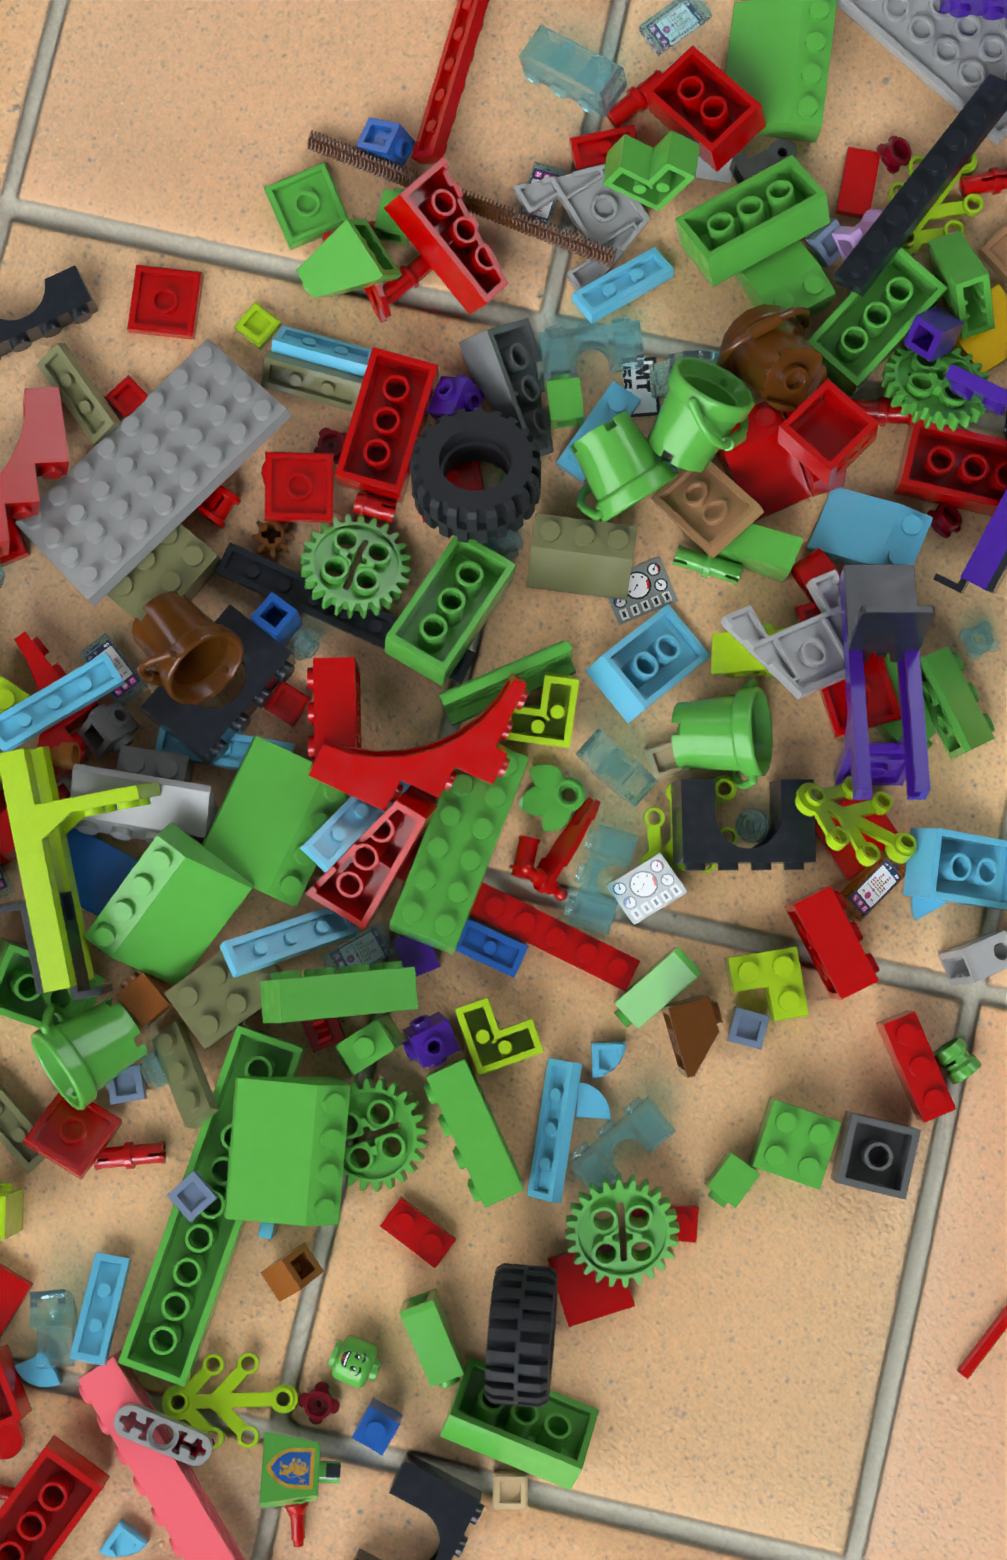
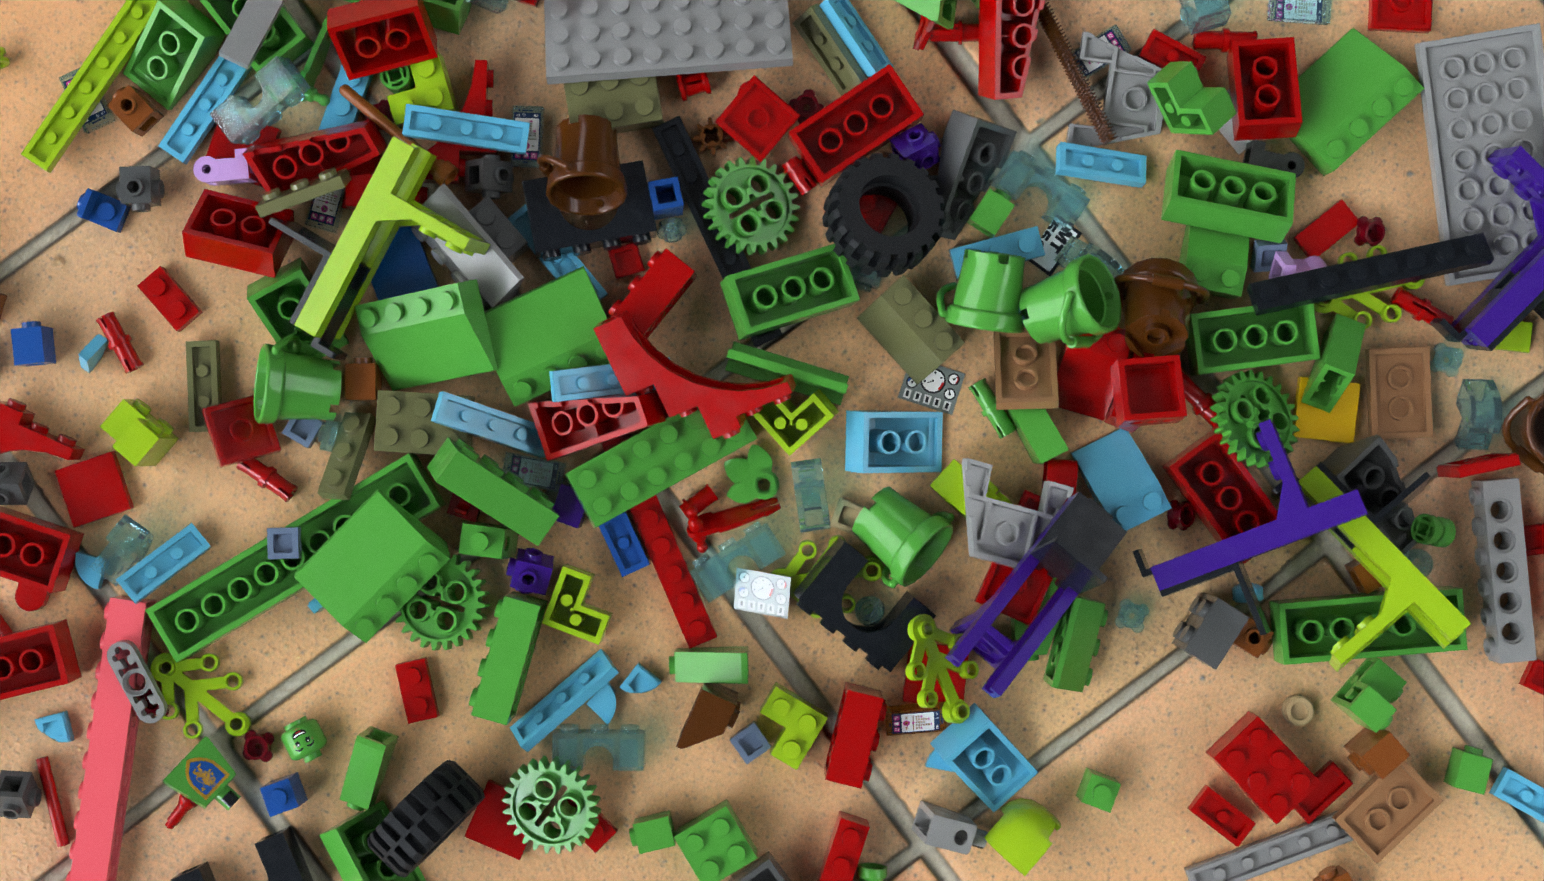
camera: 30 degrees right, 5 degrees up
dark orange brick [260,1242,324,1302] -> none
dark purple brick [904,306,964,361] -> none

